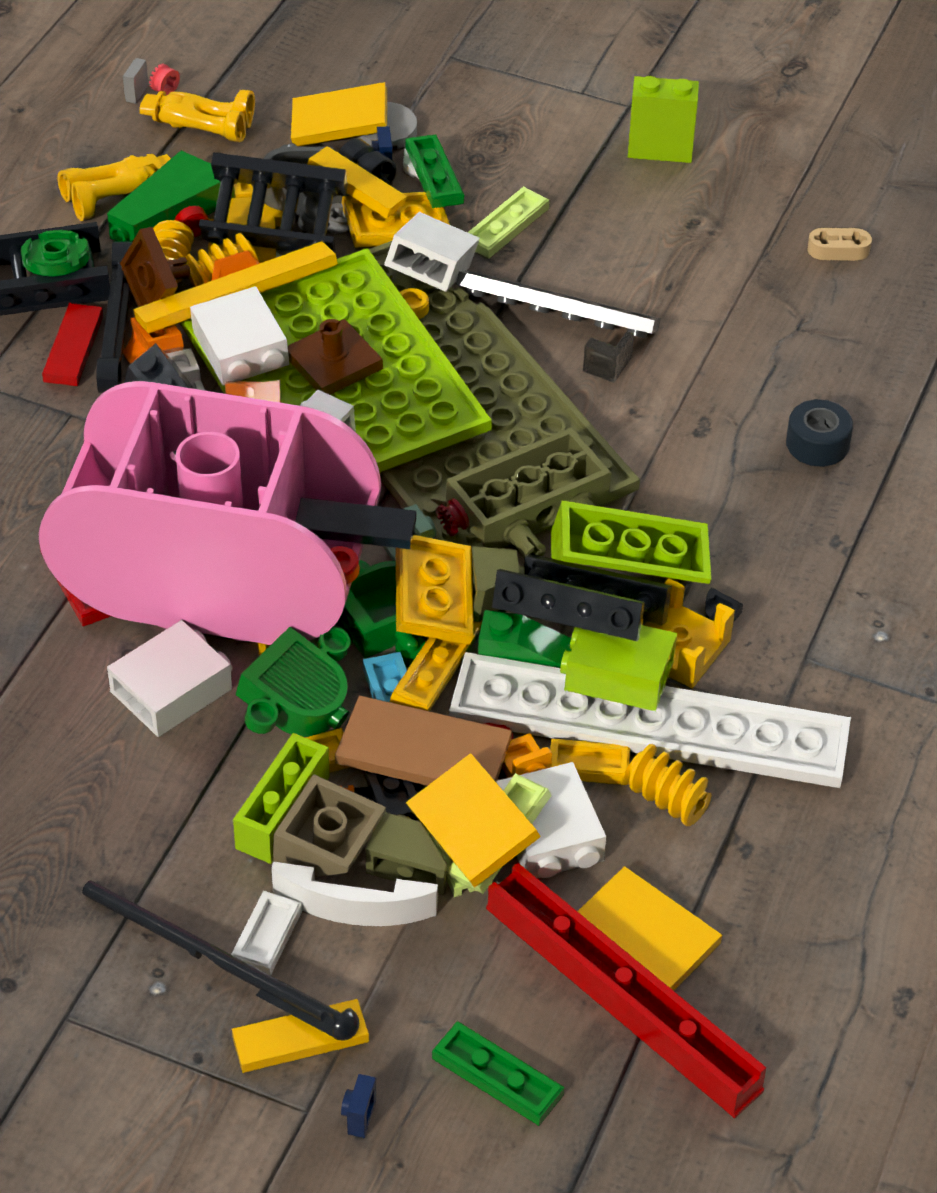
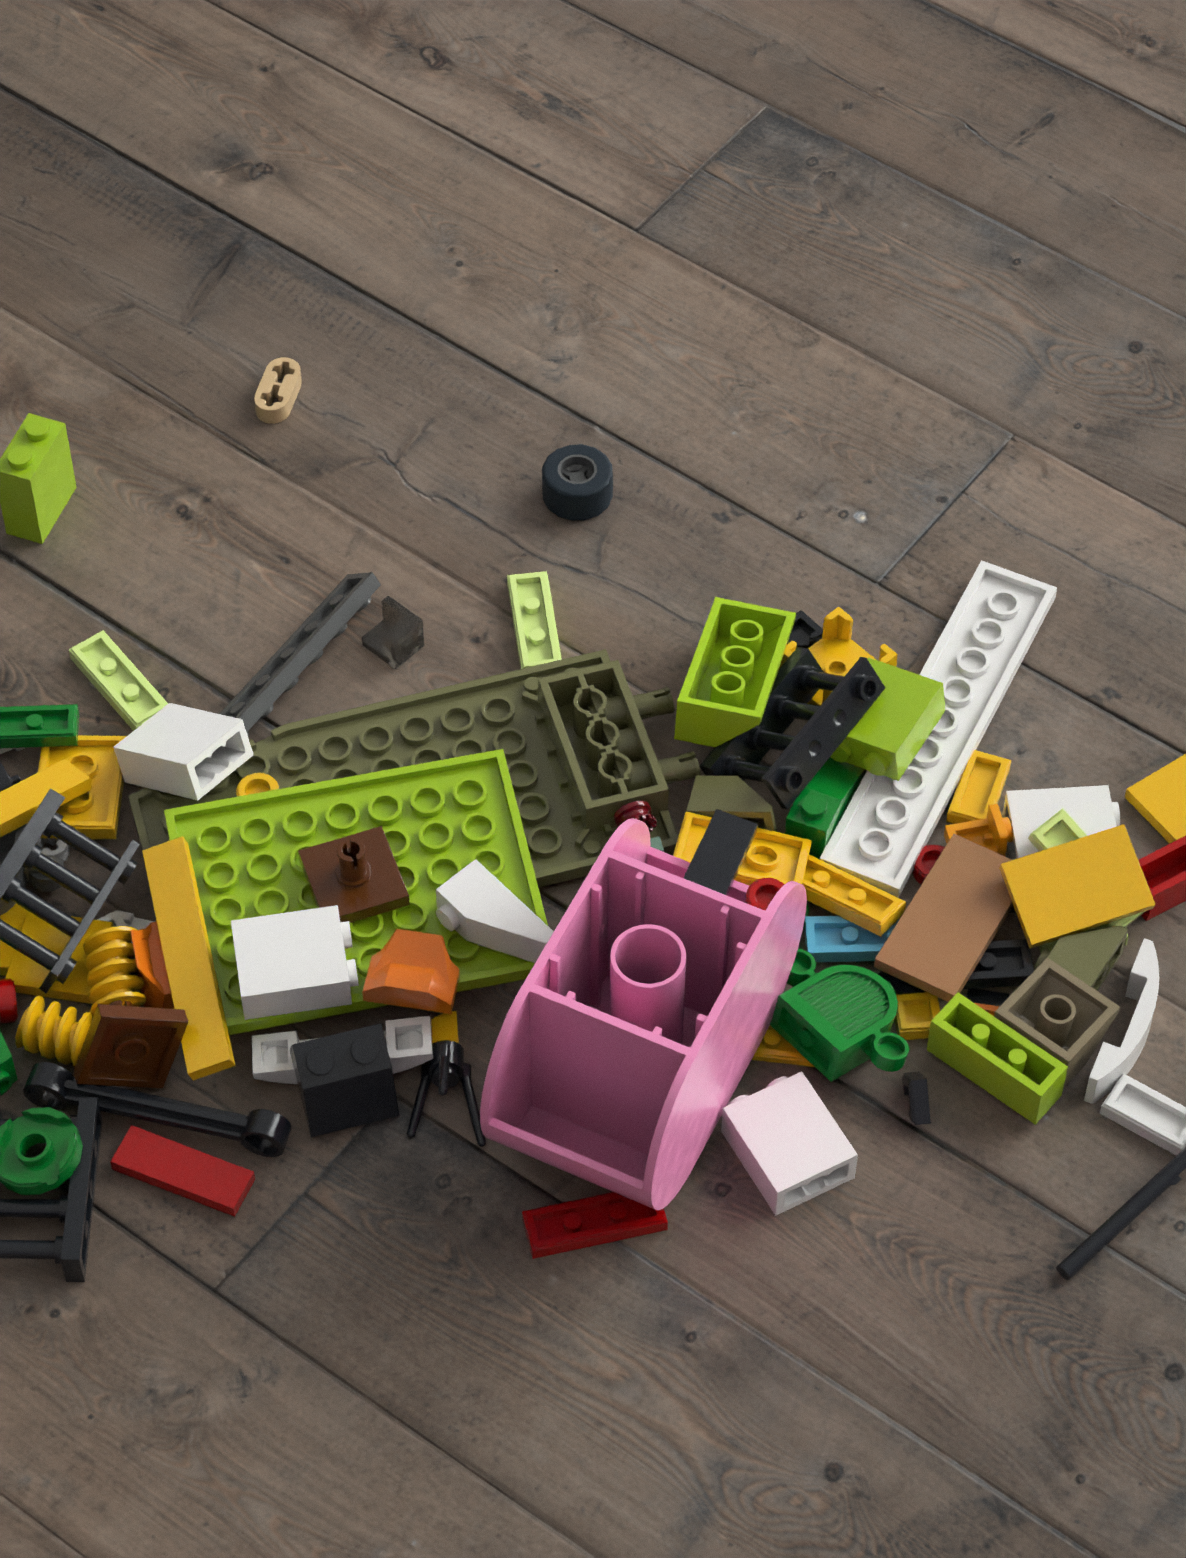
camera: 75 degrees left, 5 degrees up
orange slope [123,317,184,364] -> none
yellow piece [622,744,712,826] -> none
none -> yellowish green tile [507,571,562,669]
none -> black tile [902,1071,931,1125]

